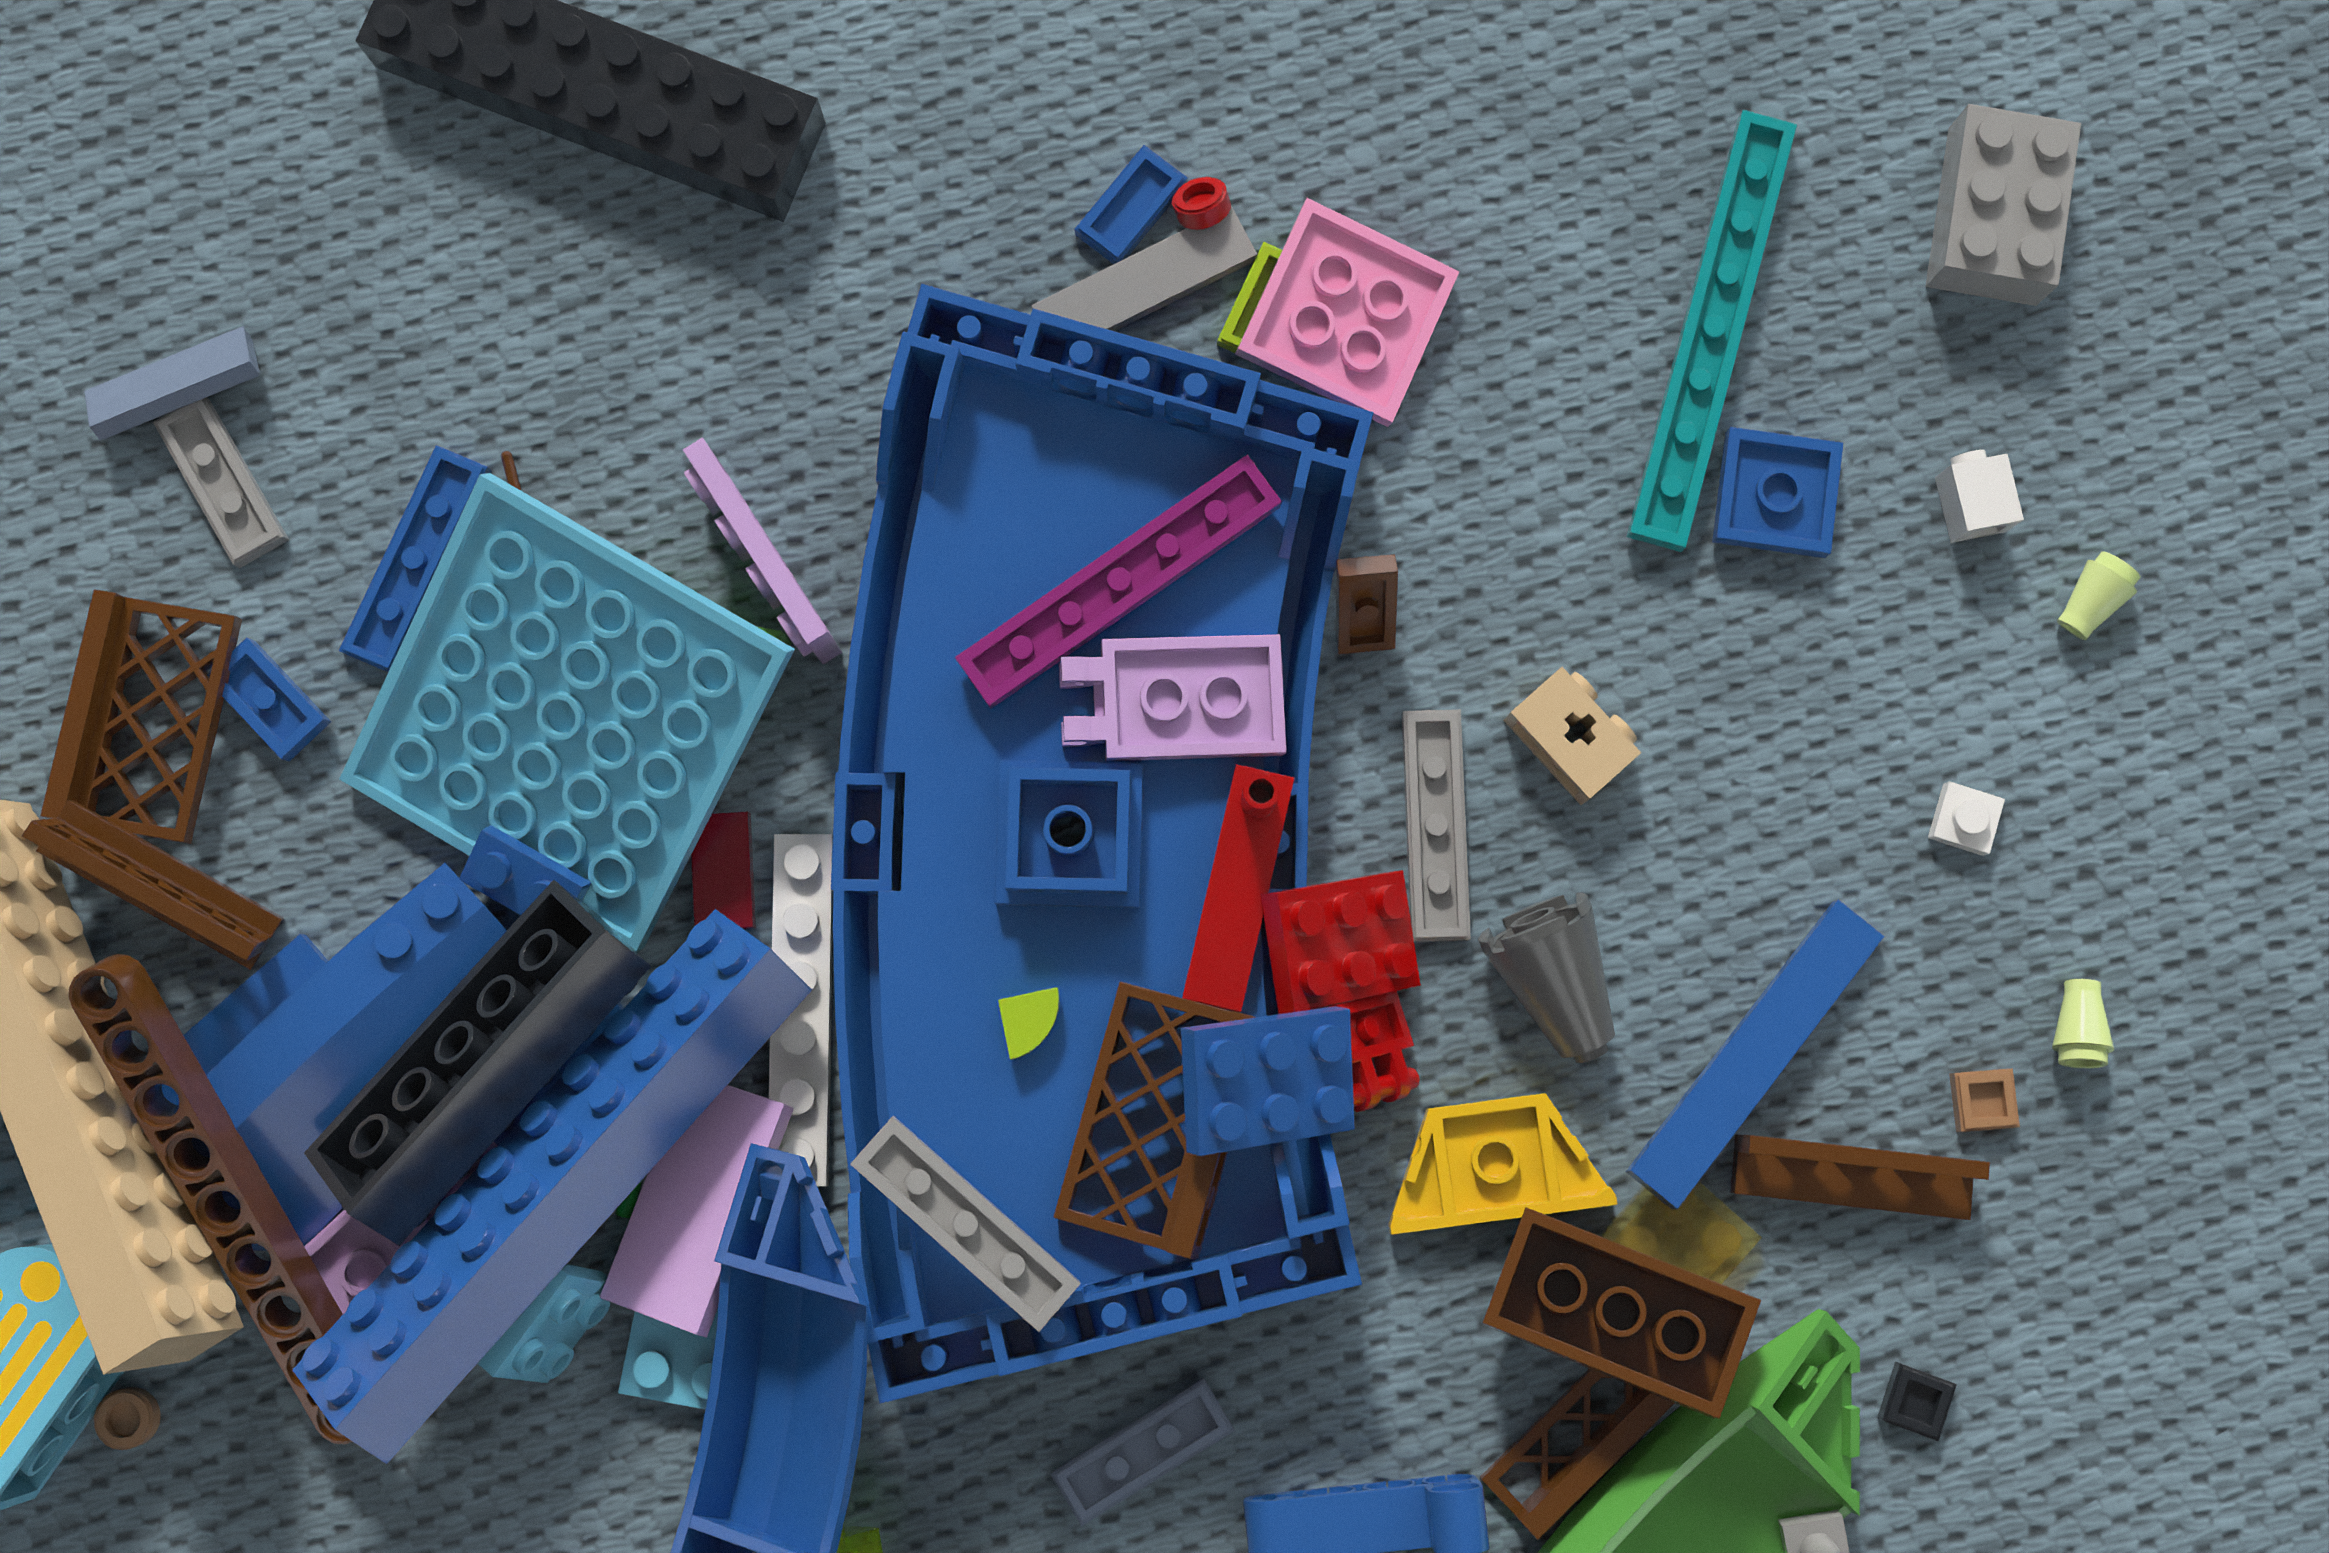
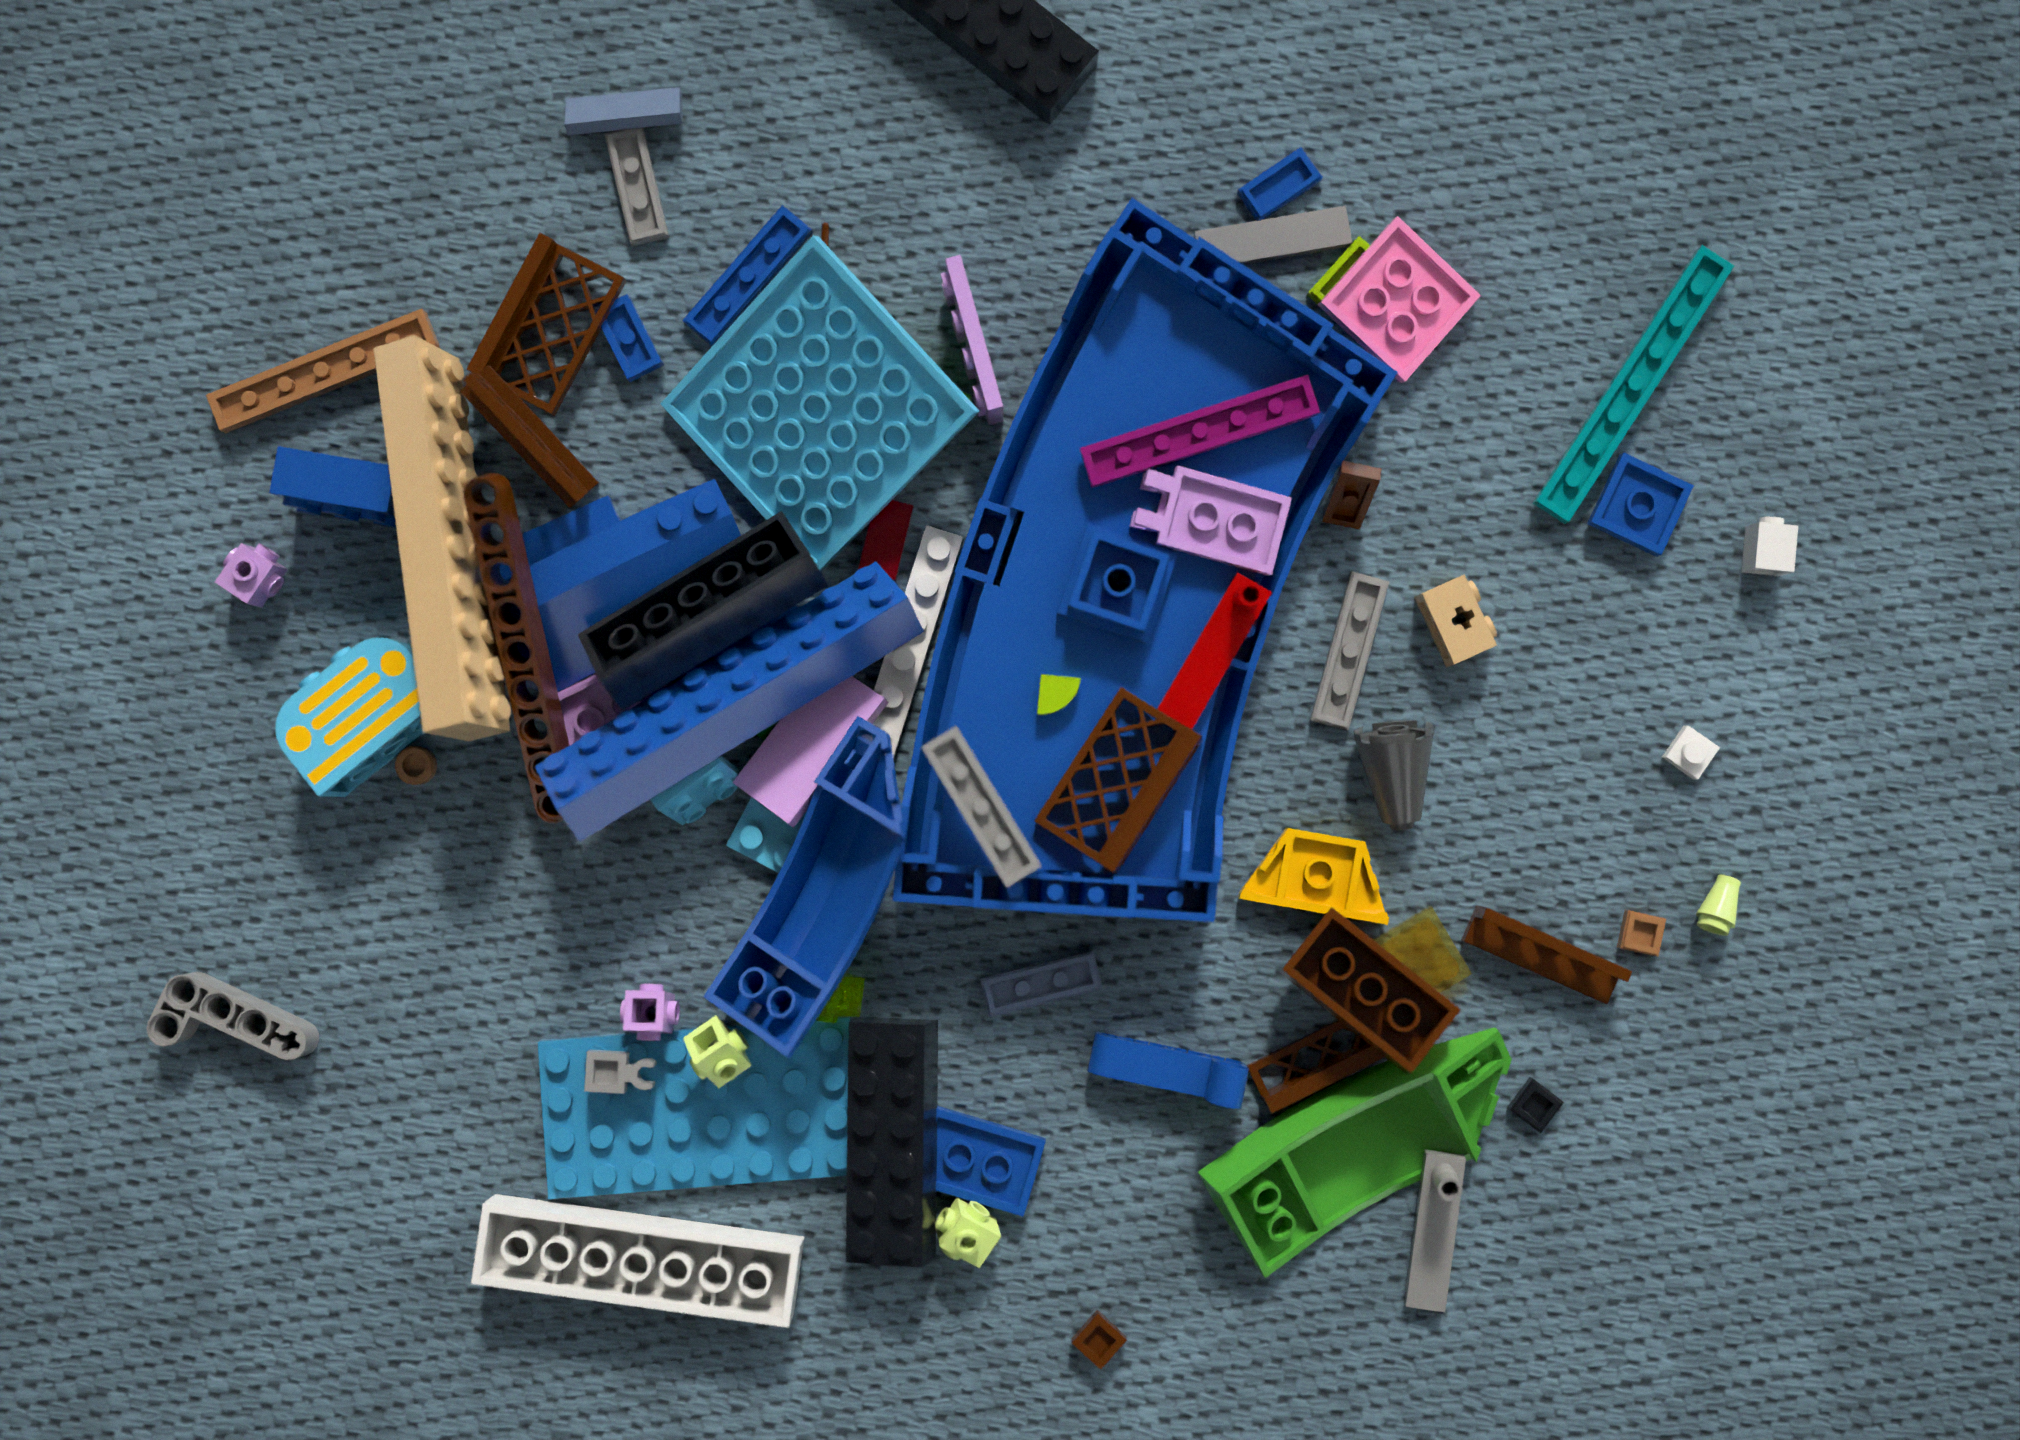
camera: 15 degrees right, 5 degrees up
blue plate [460,825,591,915] -> none
red tile [1172,177,1231,230] -> none
blue plate [1181,1006,1355,1156] -> none
red plate [1261,870,1421,1014] -> none
red plate [1326,991,1420,1112] -> none
blue tile [1625,899,1885,1210] -> none
light grey brick [1925,104,2081,306] -> none
yellowish green cone [2057,552,2141,640] -> none

